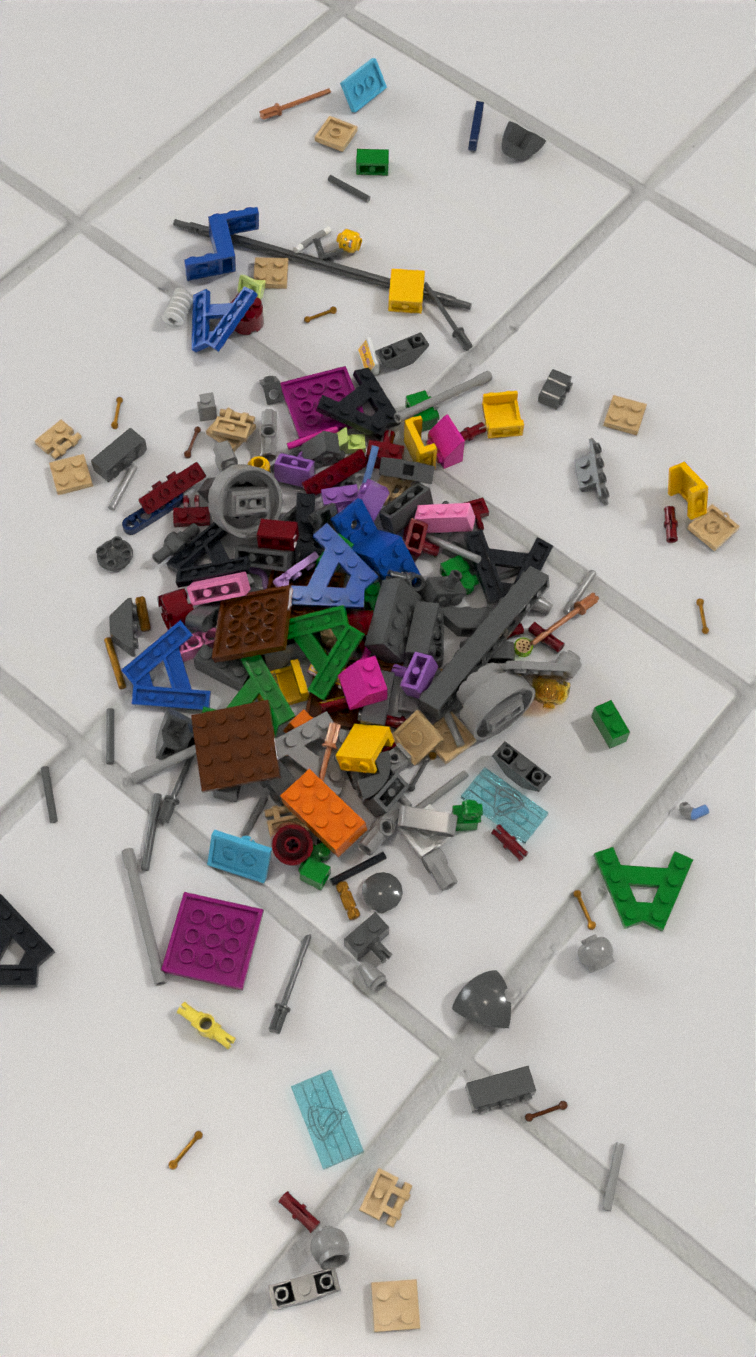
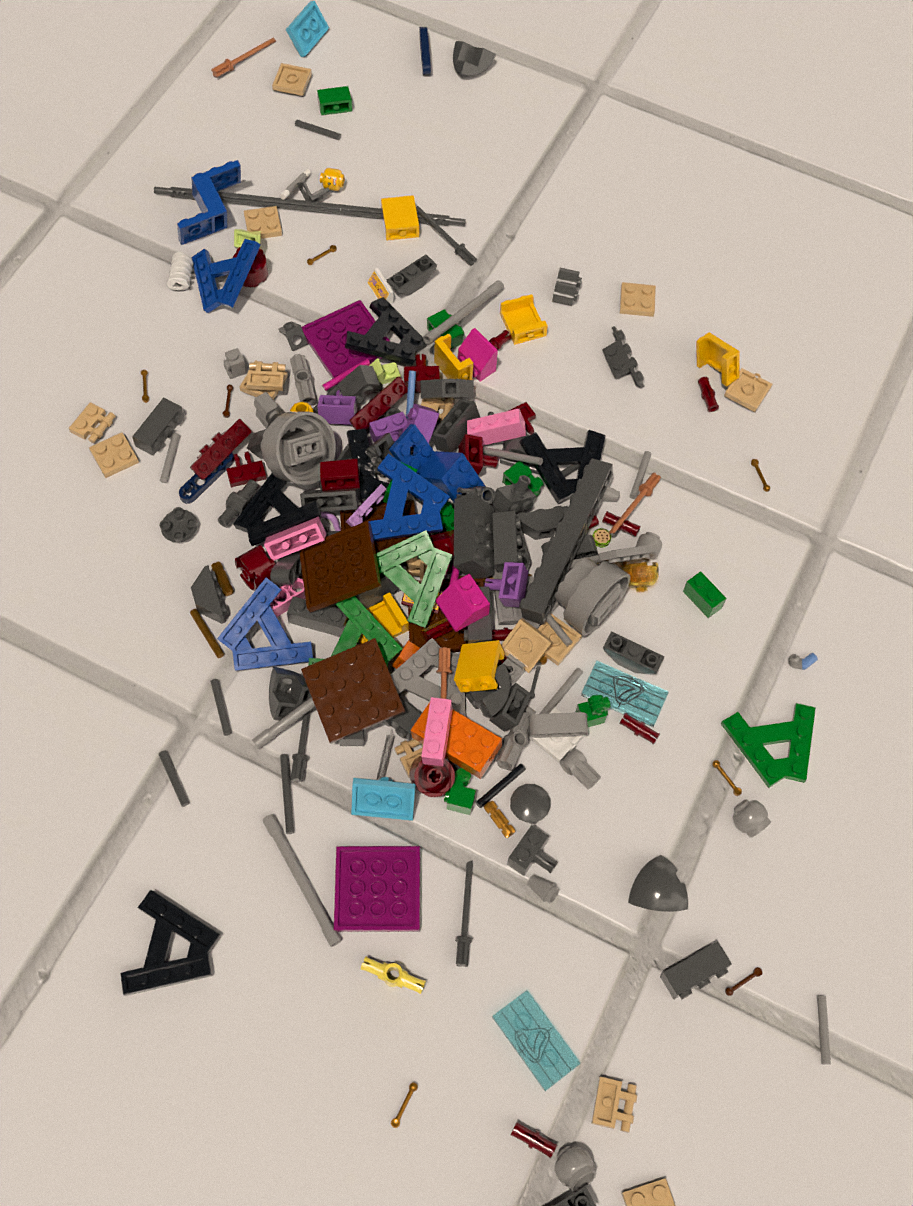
camera: 15 degrees left, 0 degrees up
none -> bright pink brick [421,697,453,767]

